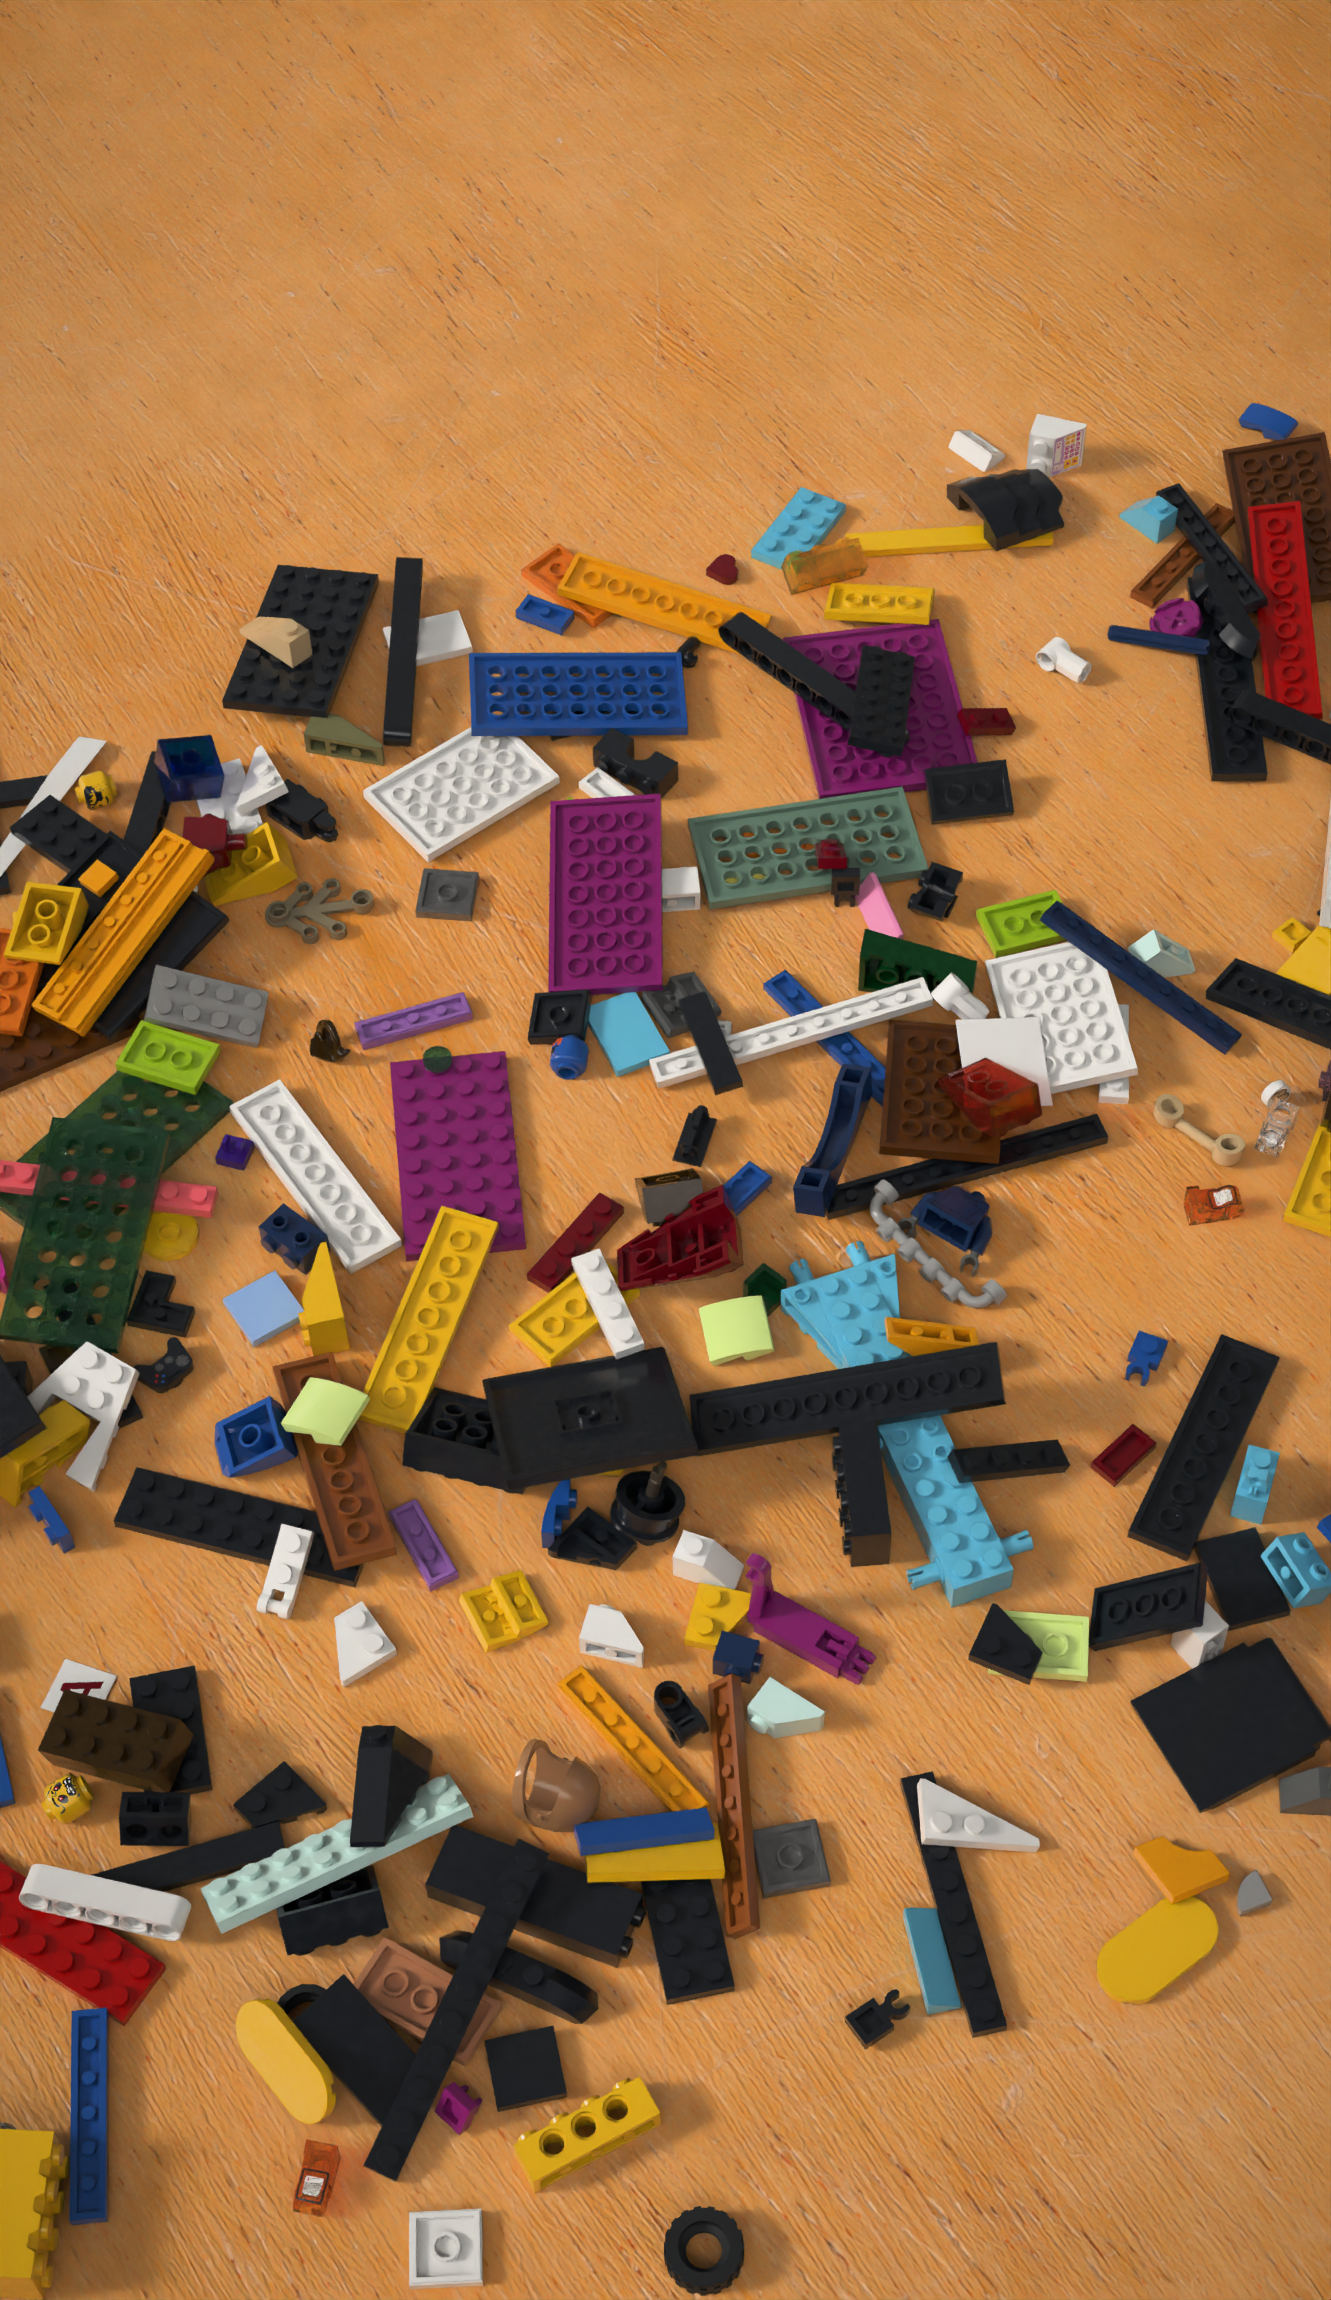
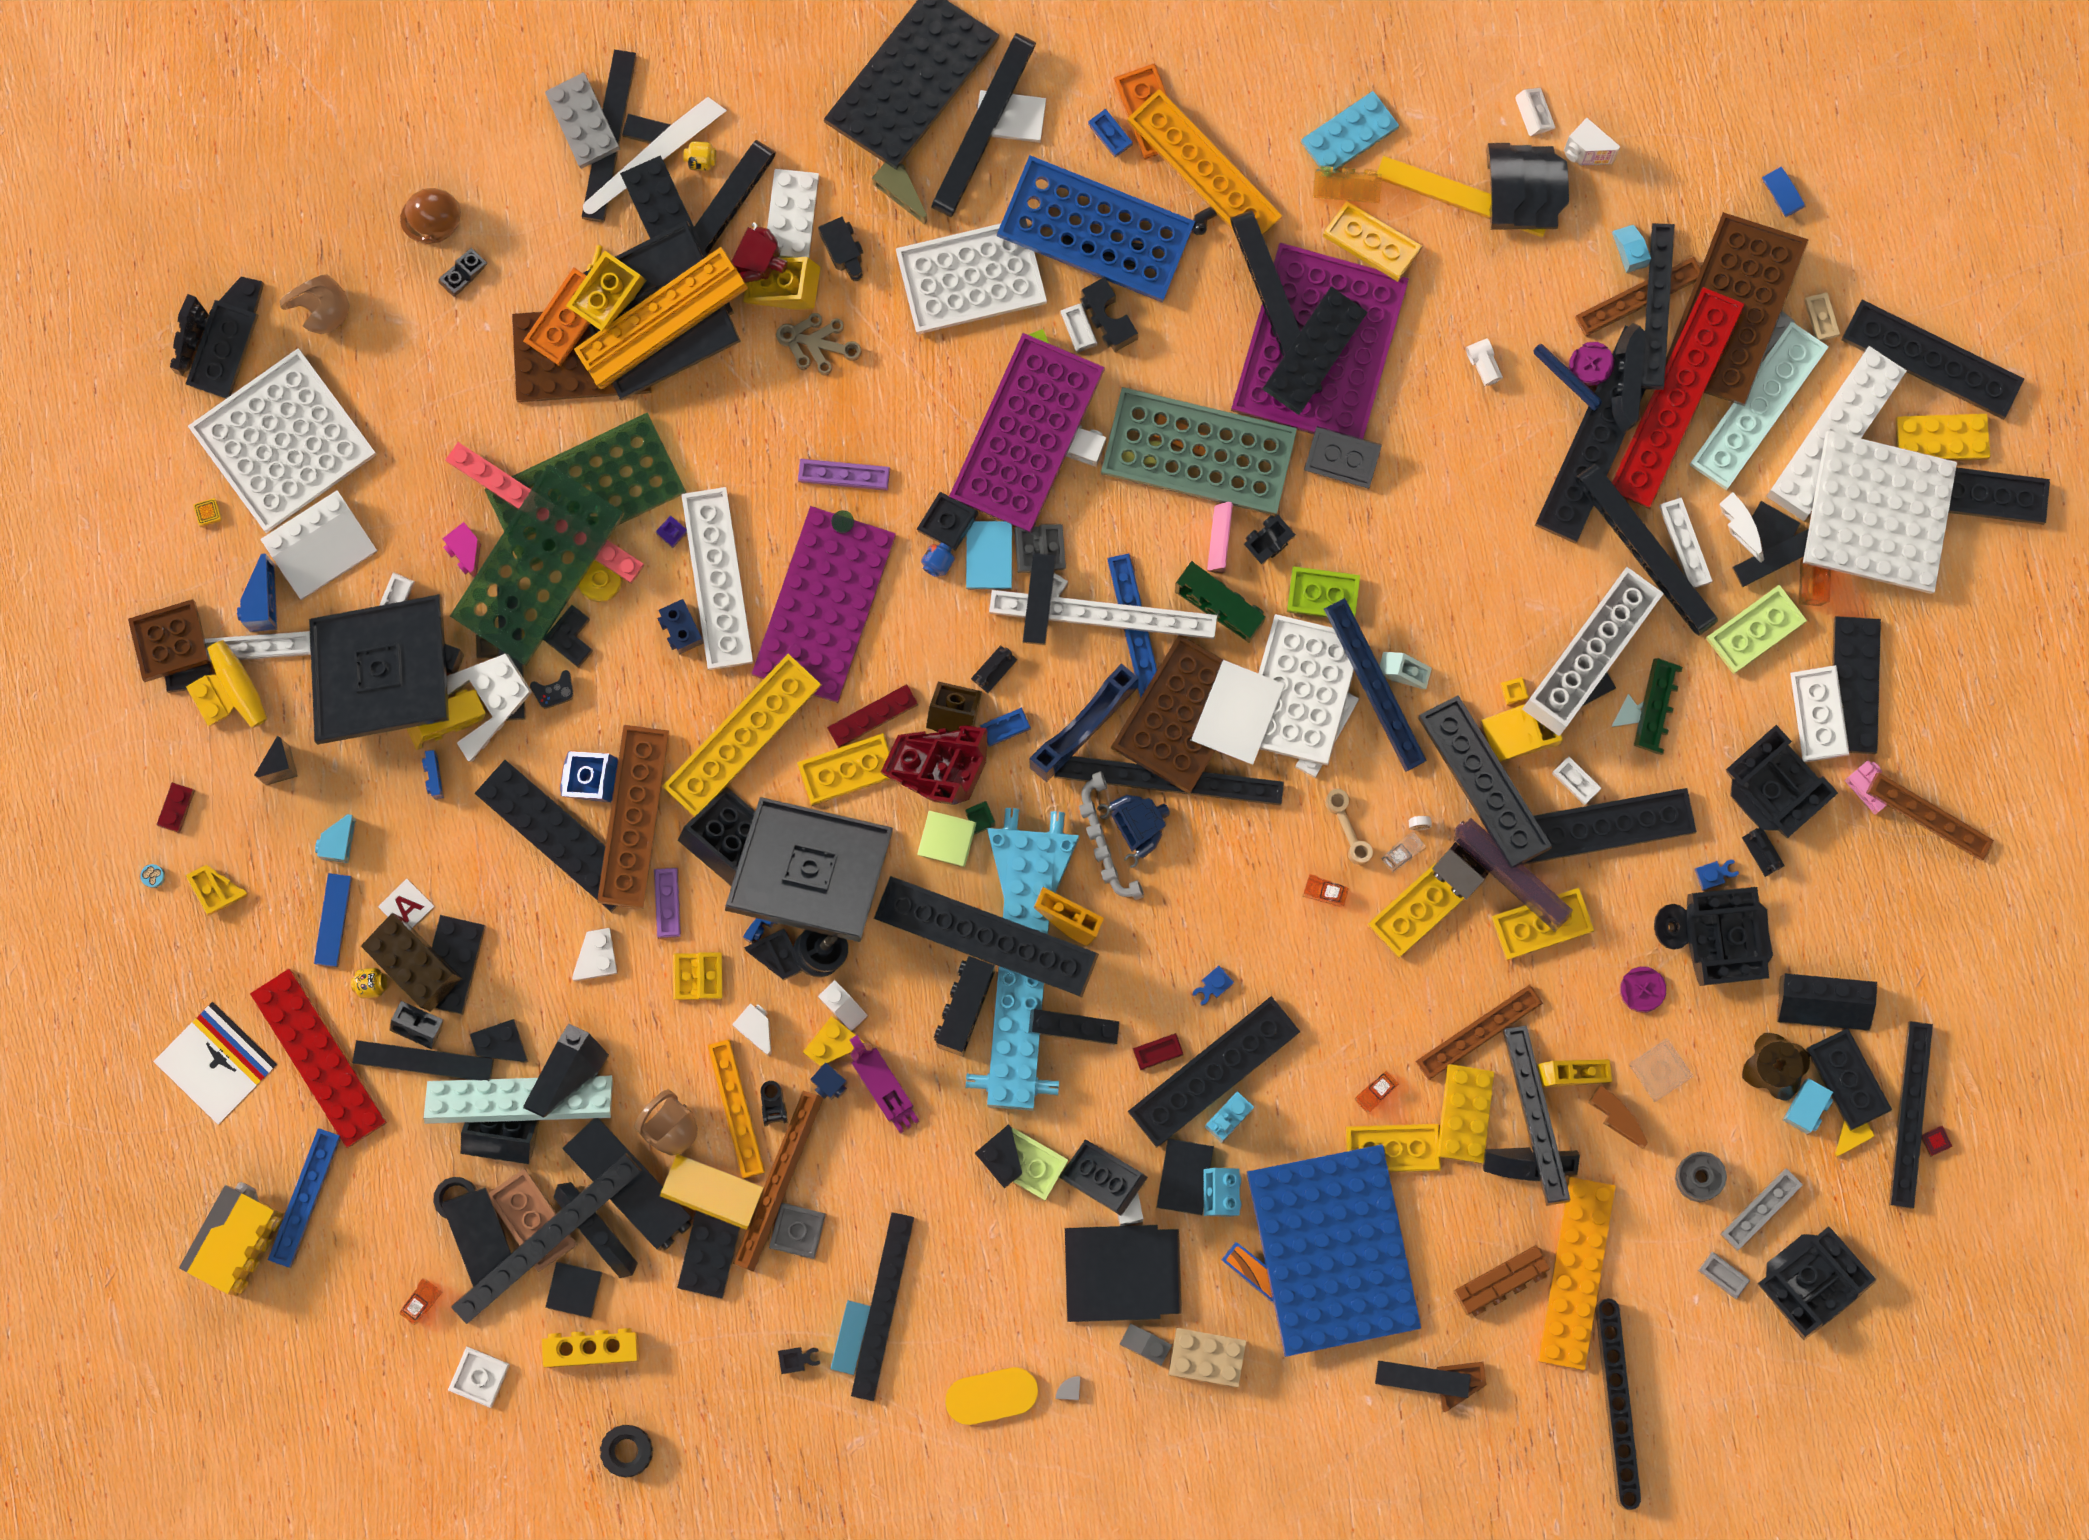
camera: 25 degrees right, 25 degrees up
white beam [19,1864,192,1941] -> none
light orange tile [78,859,119,897] -> none
lime plate [115,1020,221,1095] -> none
light grey plate [144,965,269,1048] -> none
clear blue brick [154,735,225,803] -> none
light blue tile [222,1270,304,1347] -> none
white wing [236,745,289,816] -> none
yellow tile [236,1998,336,2124] -> none
tan slope [239,617,313,668] -> none
white plate [256,1524,315,1620] -> none
yellowish green slope [281,1377,370,1446] -> none
yellow slope [298,1242,350,1356] -> none
dark brown piece [310,1020,350,1063] -> none
flat silver tile [415,868,479,921] -> none
magenta tile [434,2082,482,2135] -> none
white plate [571,1248,645,1360] -> none
blue tile [574,1808,715,1856] -> none
dark red tile [706,554,738,585] -> none
light aqua slope [747,1677,825,1738] -> none
dark red plate [815,839,847,869] -> none
black plate [831,867,860,907] -> none
white wing [917,1778,1040,1852] -> none
white piece [931,973,990,1019] -> none
clear red slope [938,1058,1042,1138] -> none
dark red plate [957,708,1016,736] -> none
light orange tile [1133,1836,1230,1905] -> none

